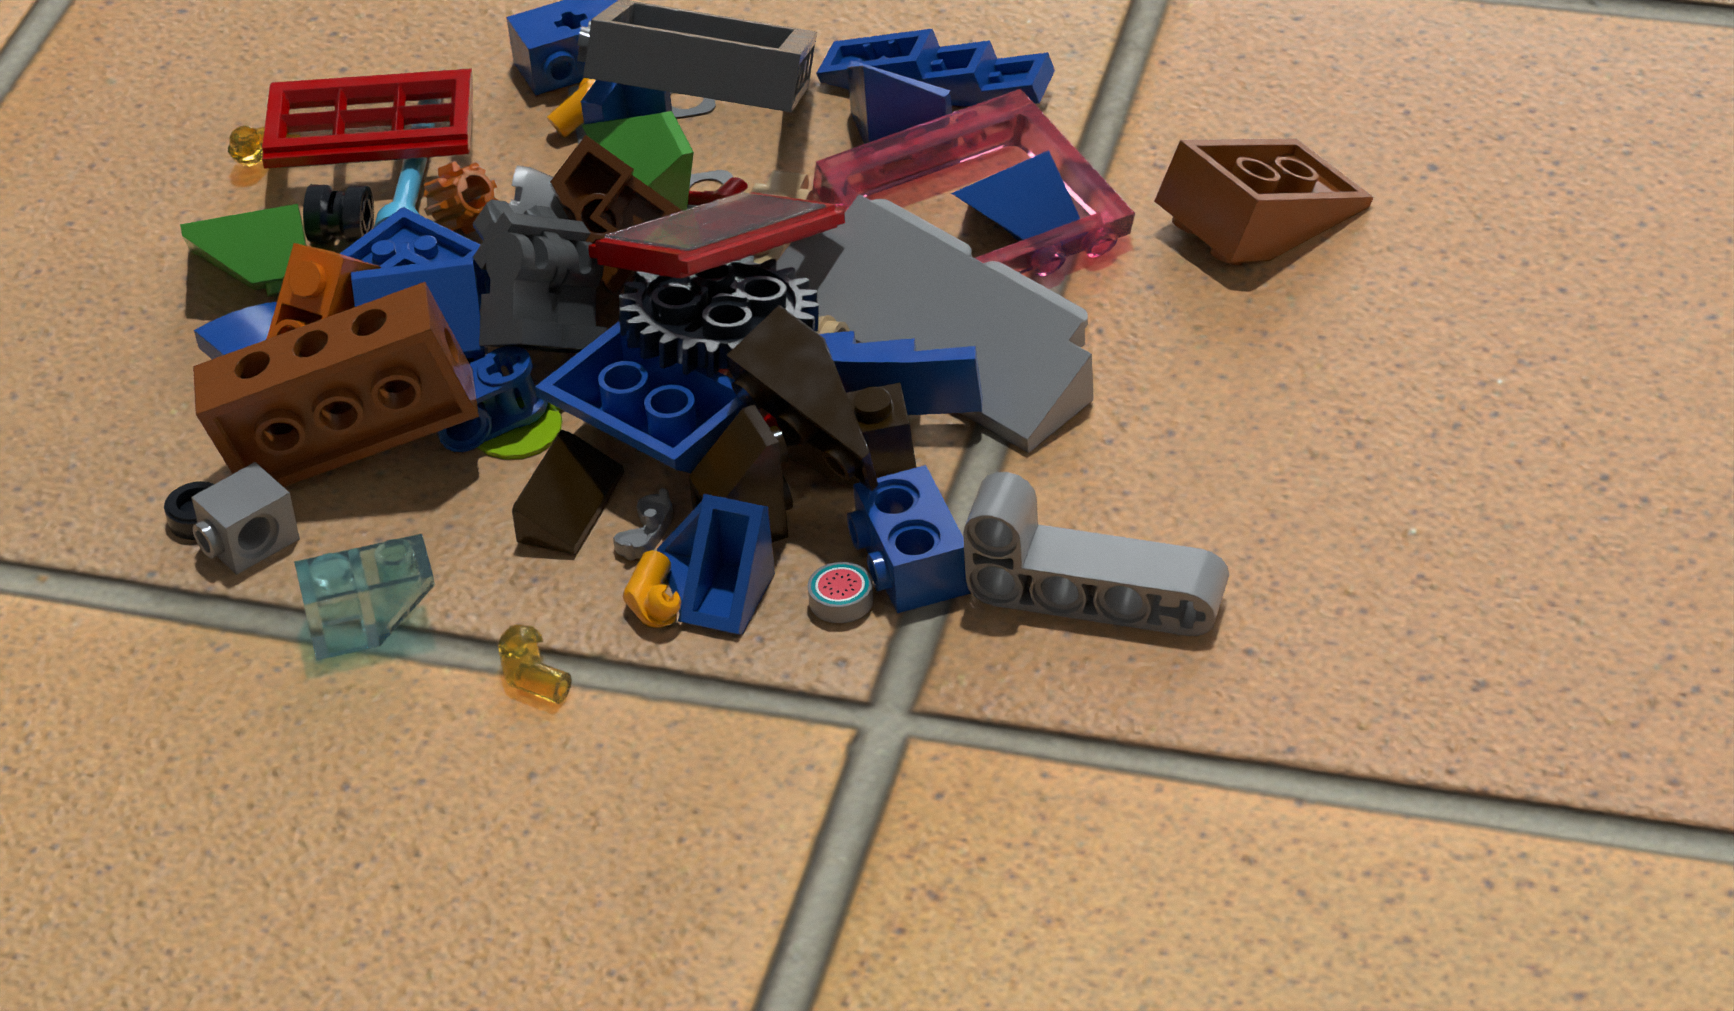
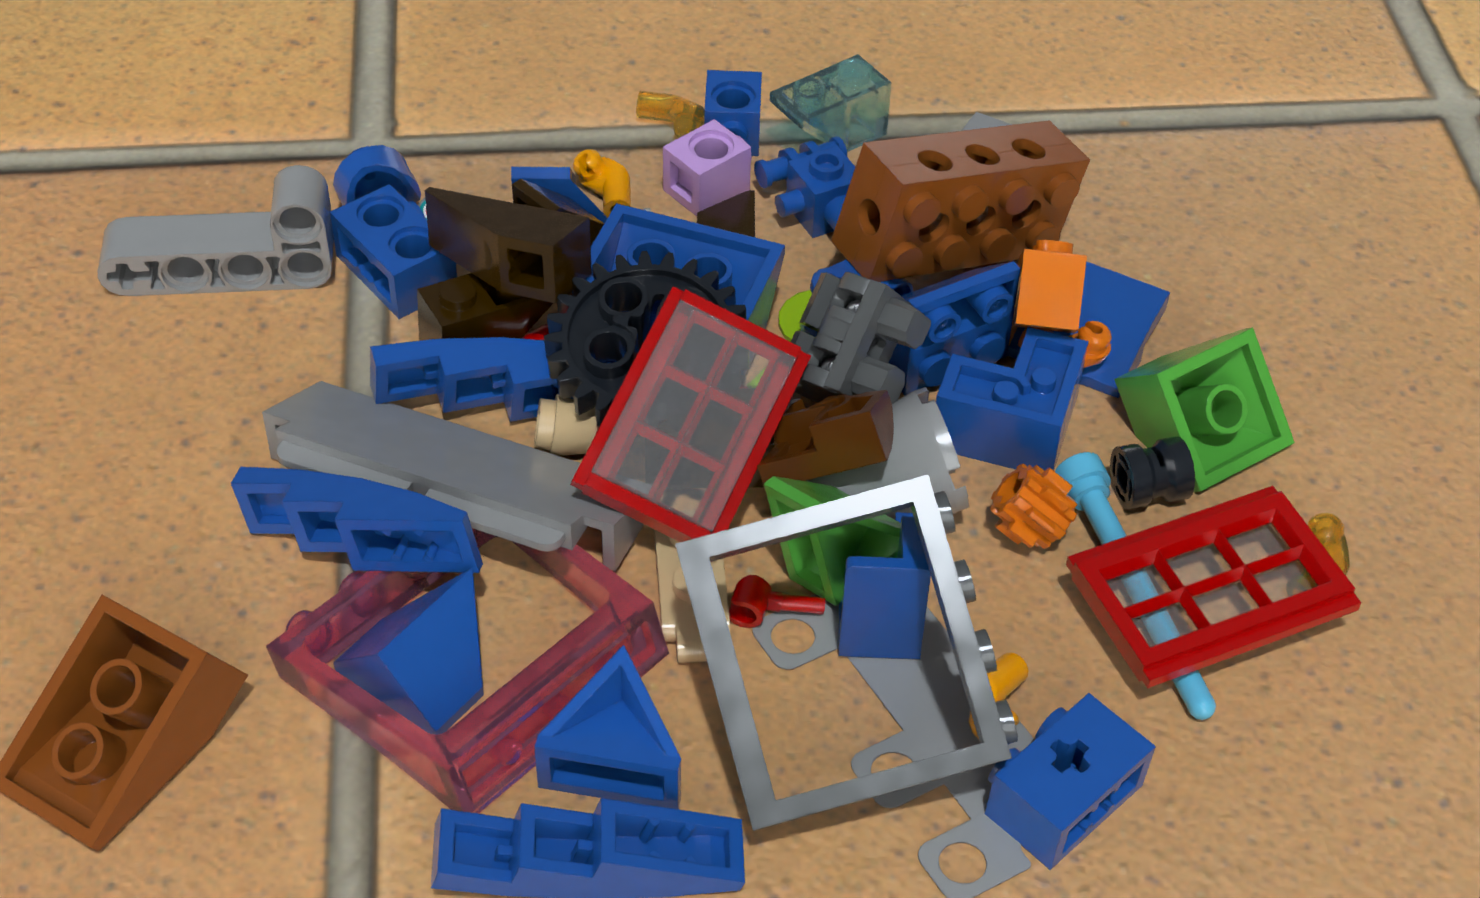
camera: 155 degrees right, 5 degrees up
none -> blue slope [231,467,483,573]
none -> blue piece [333,145,421,205]
none -> lavender brick [663,119,752,216]
none -> blue brick [704,70,762,156]
none -> blue piece [754,136,855,238]

